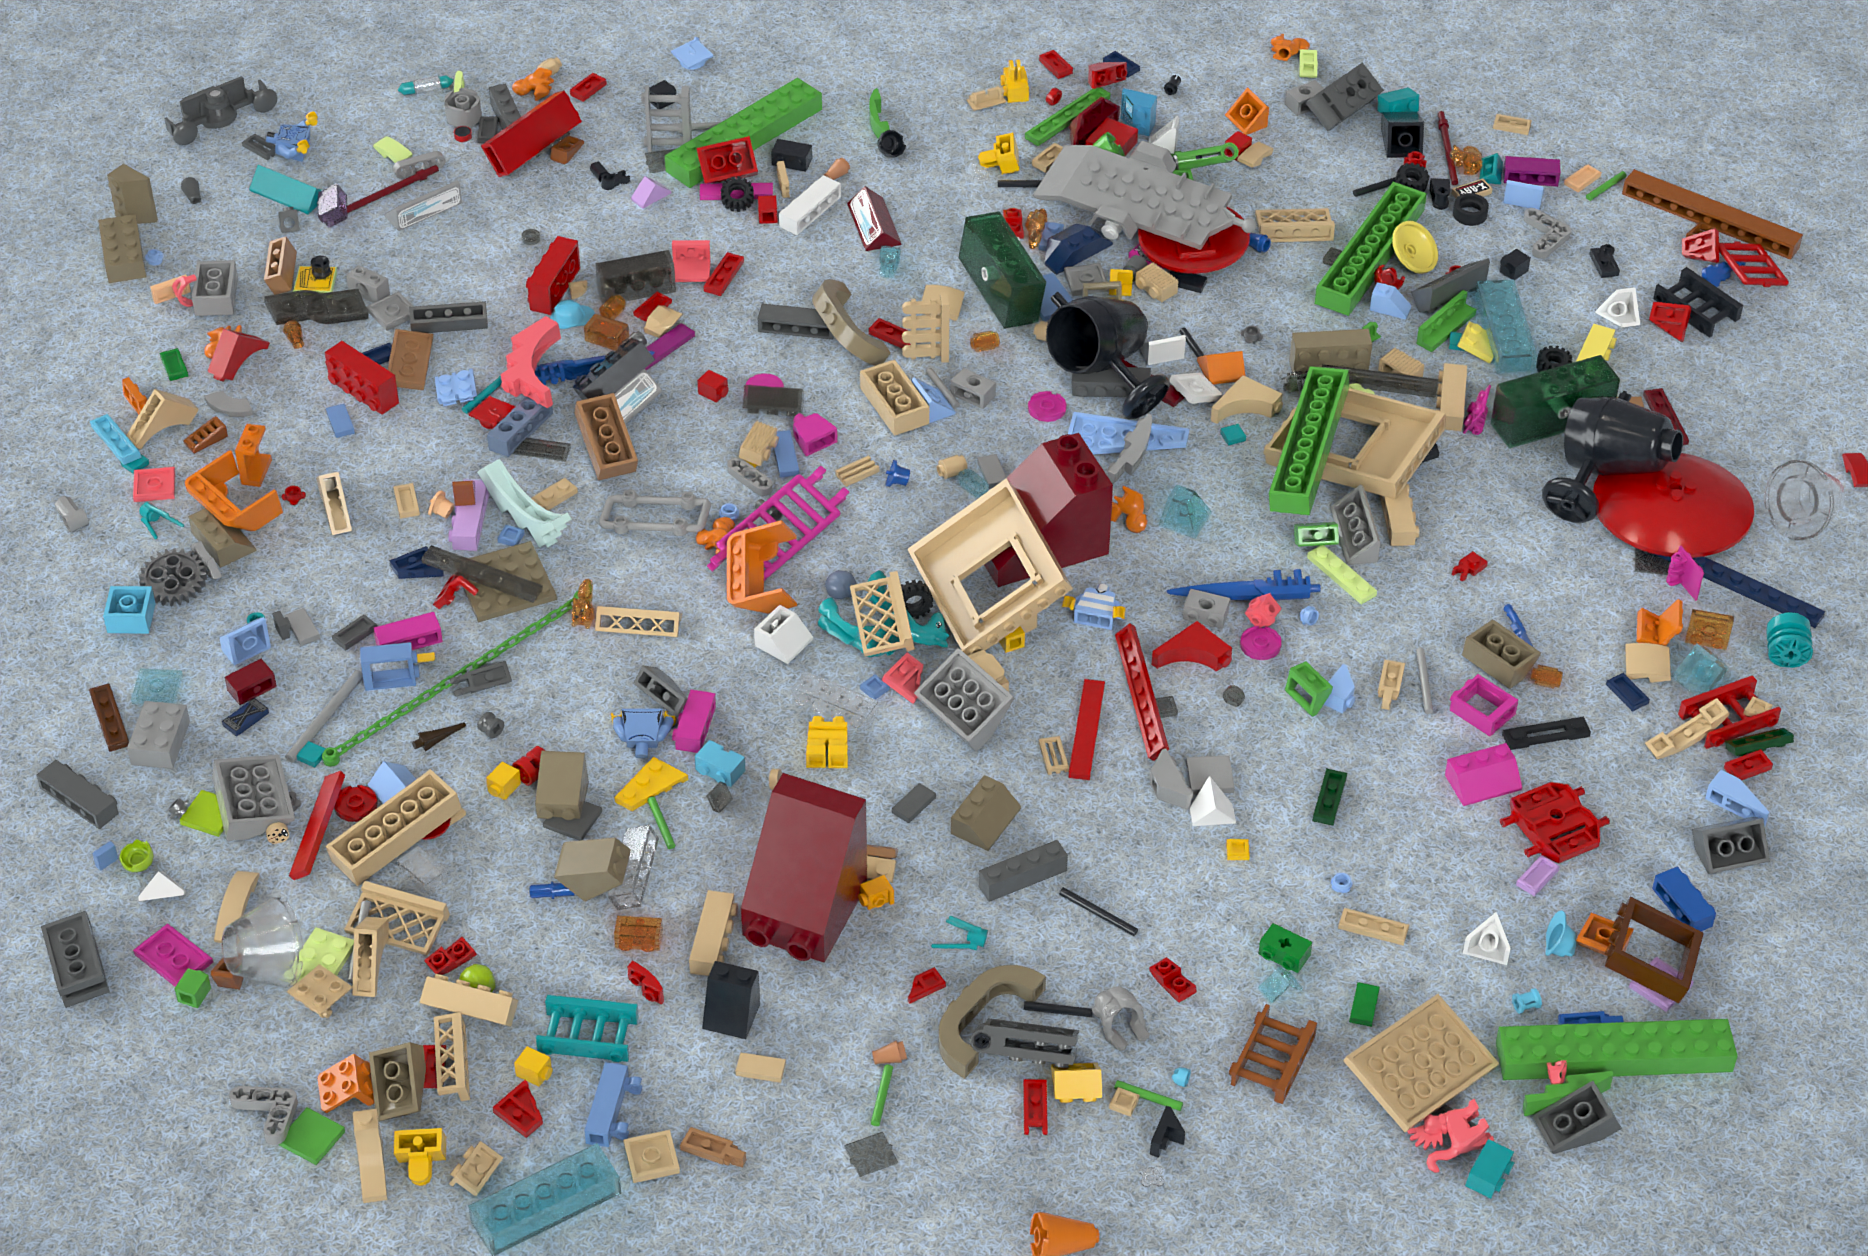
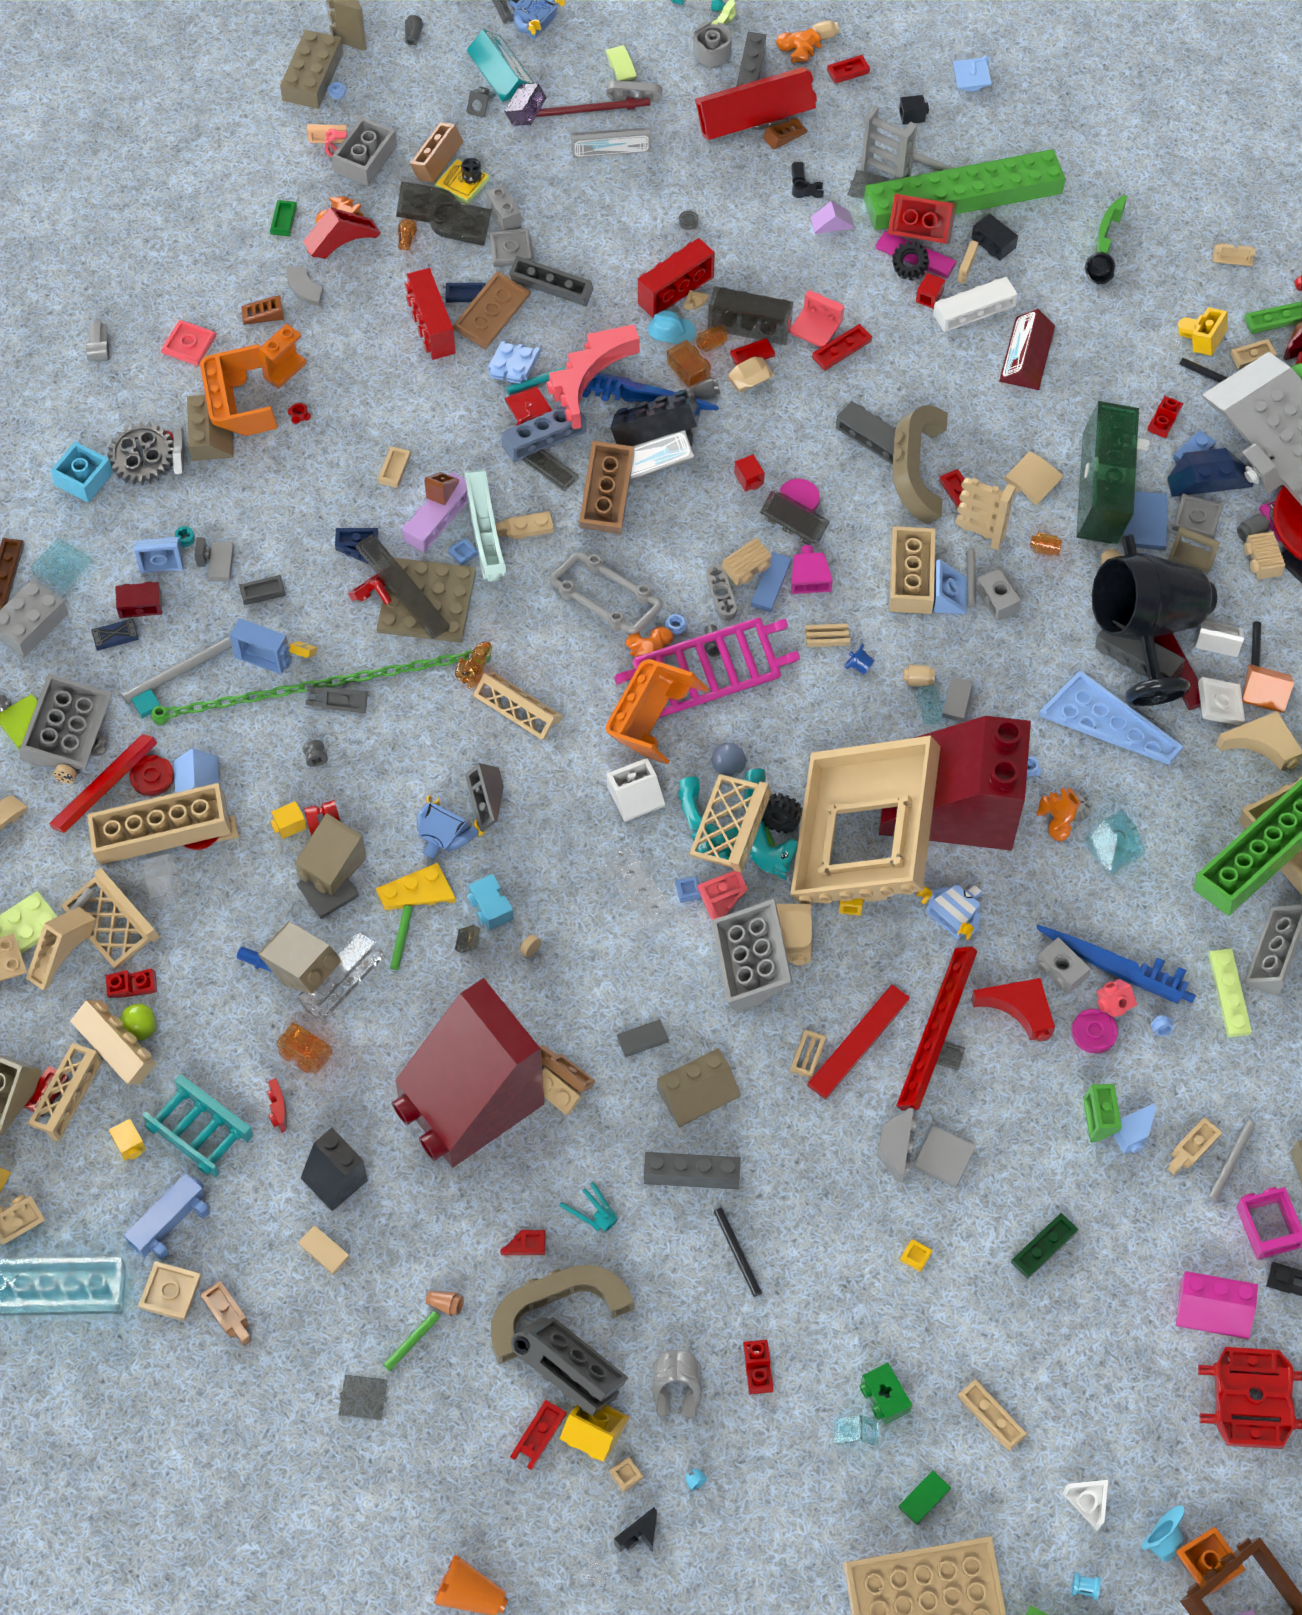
camera: 30 degrees right, 15 degrees up
medium azure tile [90,414,141,465] -> none
teal tile [121,454,149,474] -> none
orange hinge [122,377,148,415] -> none
tan arch [126,389,199,449] -> none
teal plant [139,502,185,539] -> none
tan arch [316,472,352,535] -> none
medium blue tile [326,403,355,438] -> none
dark pink brick [374,612,443,650] -> none
dark brown piece [412,723,466,752] -> none
light nougat piece [428,490,455,519] -> none
tile [454,126,472,142] -> none
dark grey tile [477,116,498,143] -> none
red wing [492,1080,543,1138] -> none
magenta tile [645,323,695,370] -> none
dark pink brick [672,689,716,753] -> none
tan brick [689,890,738,976] -> none
yellow hips [806,716,848,768] -> none
nougat cone [824,158,850,180] -> none
light orange brick [858,875,894,910] -> none
clear light blue piece [879,246,901,279] -> none
yellow brick [1000,59,1029,103] -> none
black bar [1023,1001,1092,1018] -> none
clear orange animal [1025,208,1047,249] -> none
dark pink tile [1028,391,1067,422] -> none
light grey slope [1107,413,1152,484] -> none
yellow panel [1109,269,1133,296] -> none
bright green bar [1114,1080,1183,1111] -> none
white slope [1190,776,1236,826] -> none
teal tile [1220,424,1246,446] -> none
clear smoke tile [1223,685,1245,707] -> none
dark orange fence [1229,1004,1318,1104] -> none
bright green brick [1294,522,1339,546] -> none
light blue plate [1331,873,1353,893] -> none
lavender tile [1516,855,1560,896] -> none

